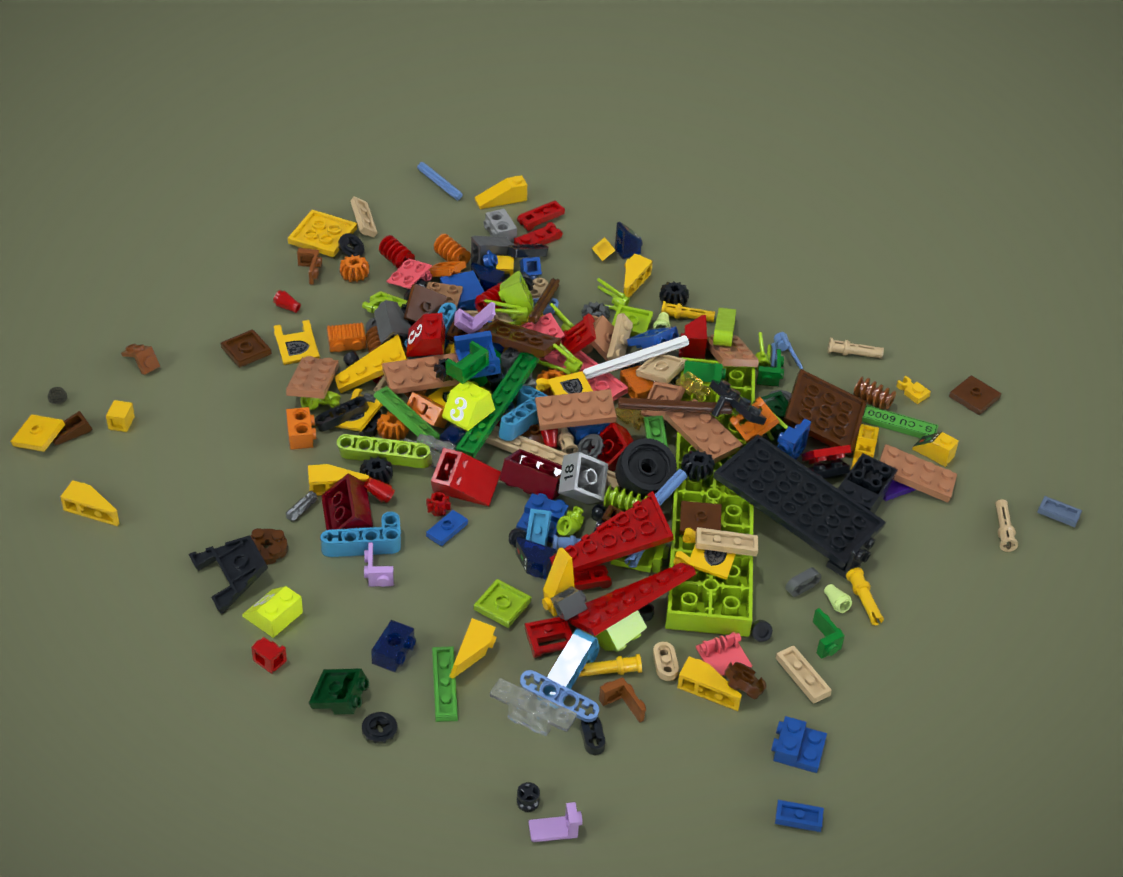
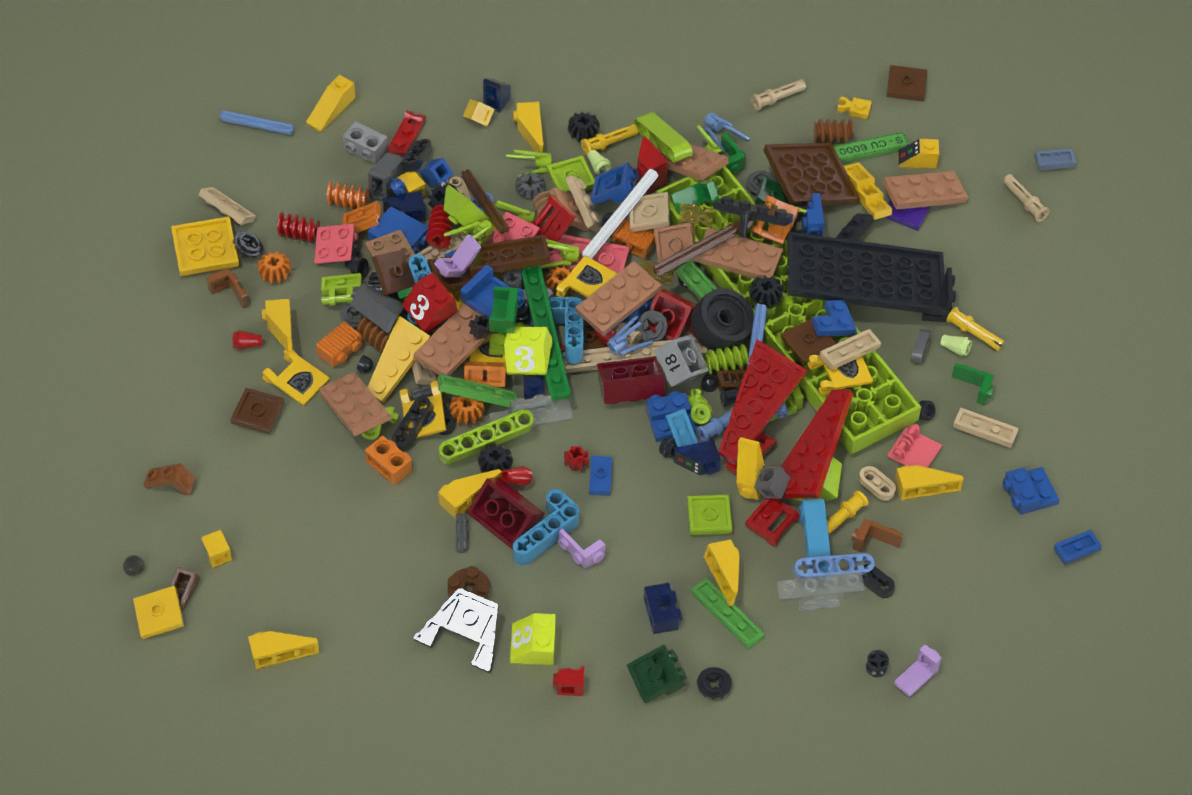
camera: 35 degrees left, 10 degrees up
red slope [431,448,501,507] -> none
red plate [517,200,565,231] -> none
reddish brown plate [725,662,767,699] -> none
red plate [801,445,851,464] -> none
black slope [838,453,898,514] -> none
none -> yellow slope [262,299,293,352]
none -> medium blue plant [607,315,653,356]
none -> blue plate [811,300,857,336]

